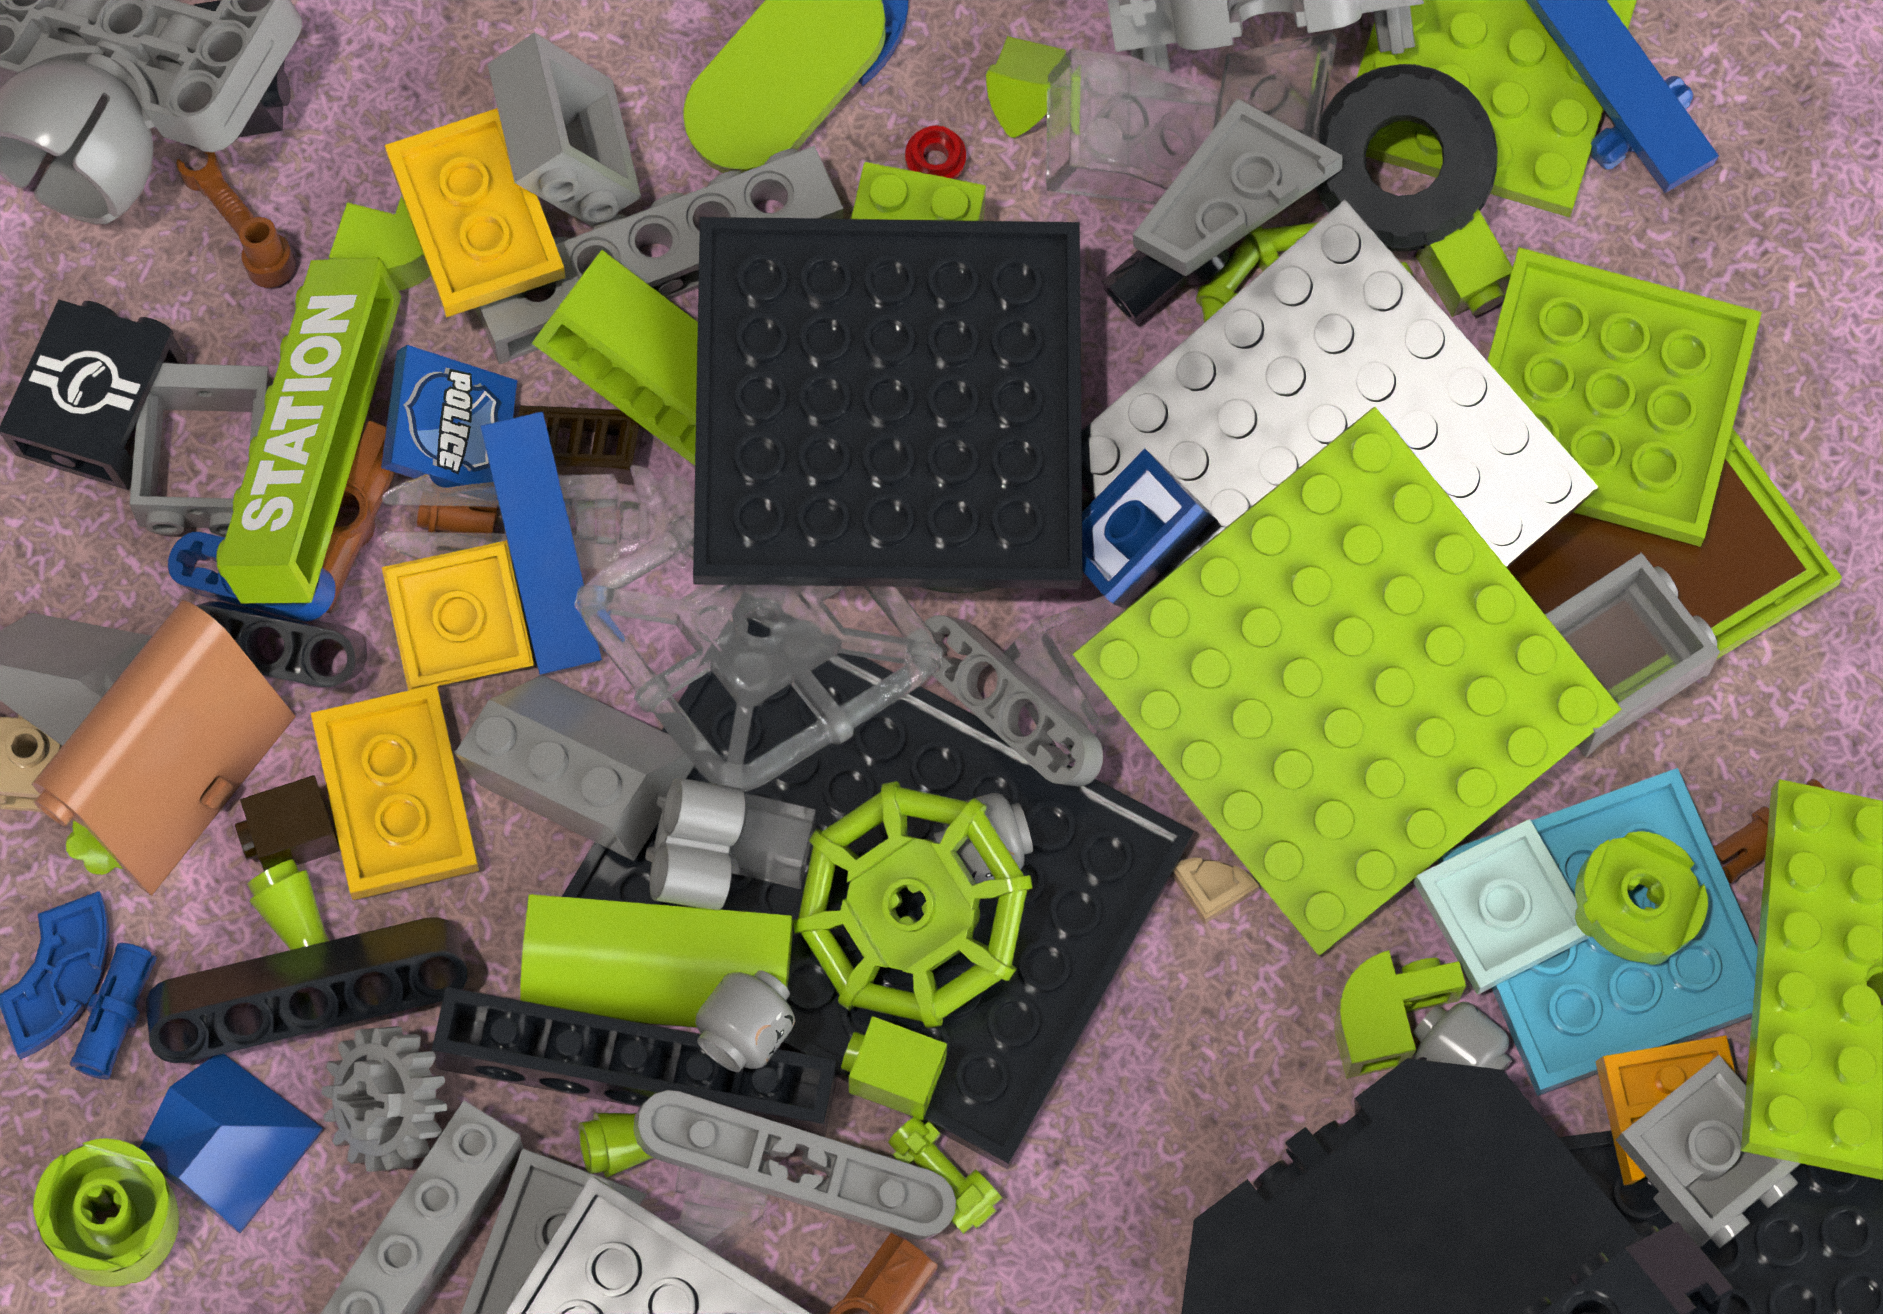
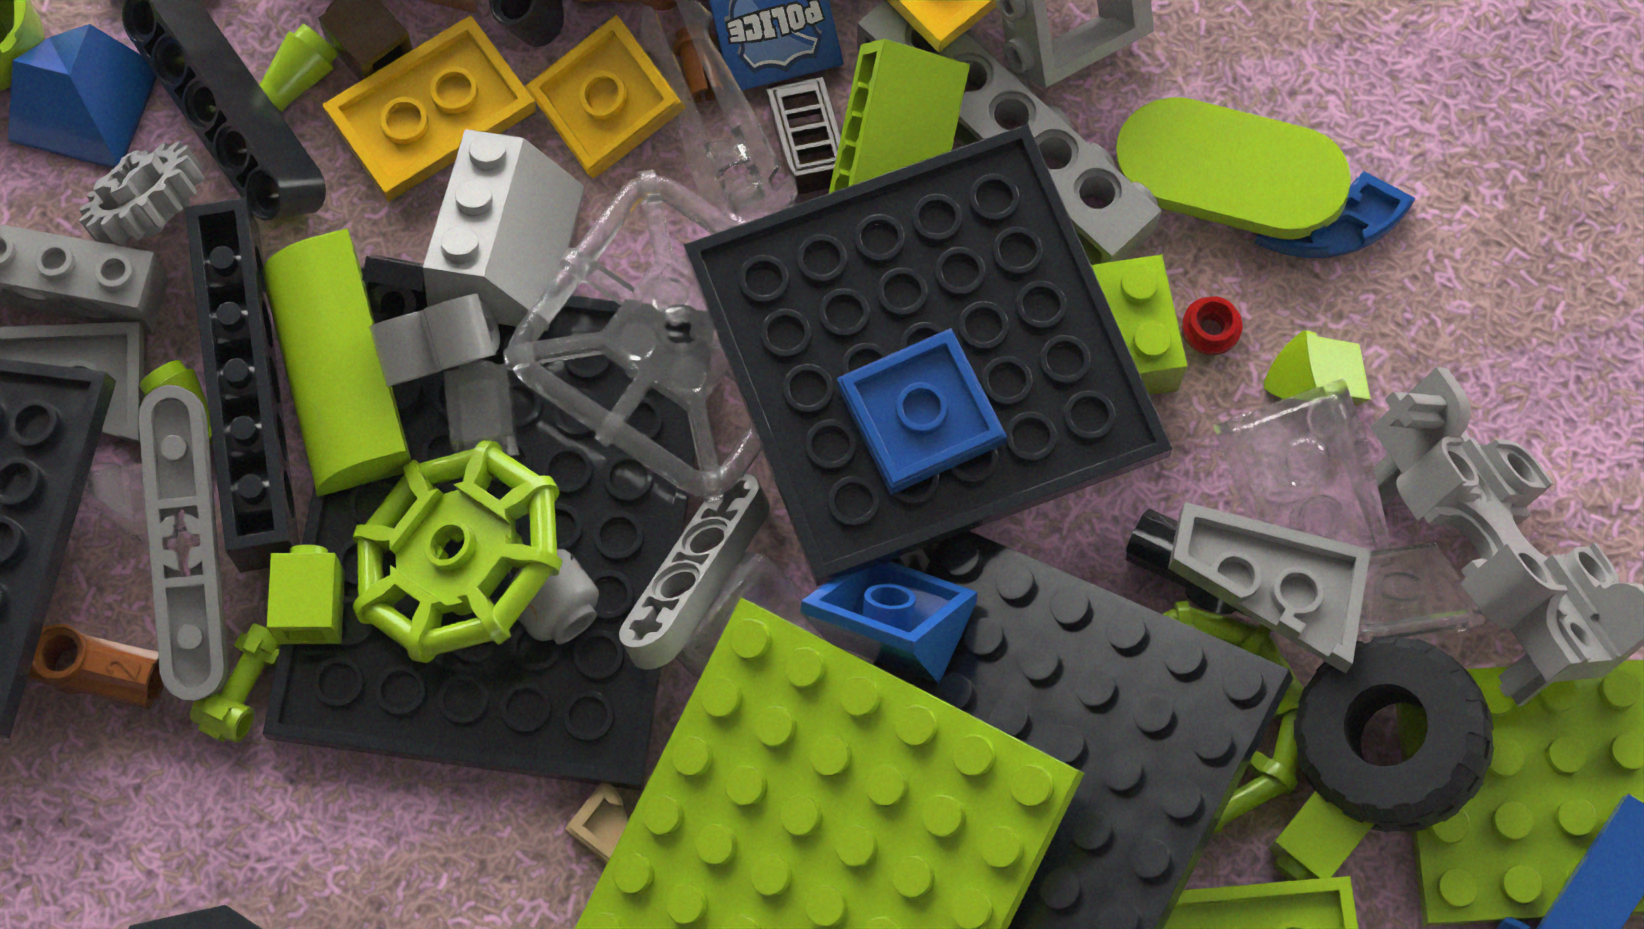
camera: 70 degrees right, 0 degrees up
blue tile [480,411,602,675] -> none
light grey head [695,970,795,1072] -> none
none -> black tile [362,255,425,315]
none -> blue tile [837,328,1007,495]

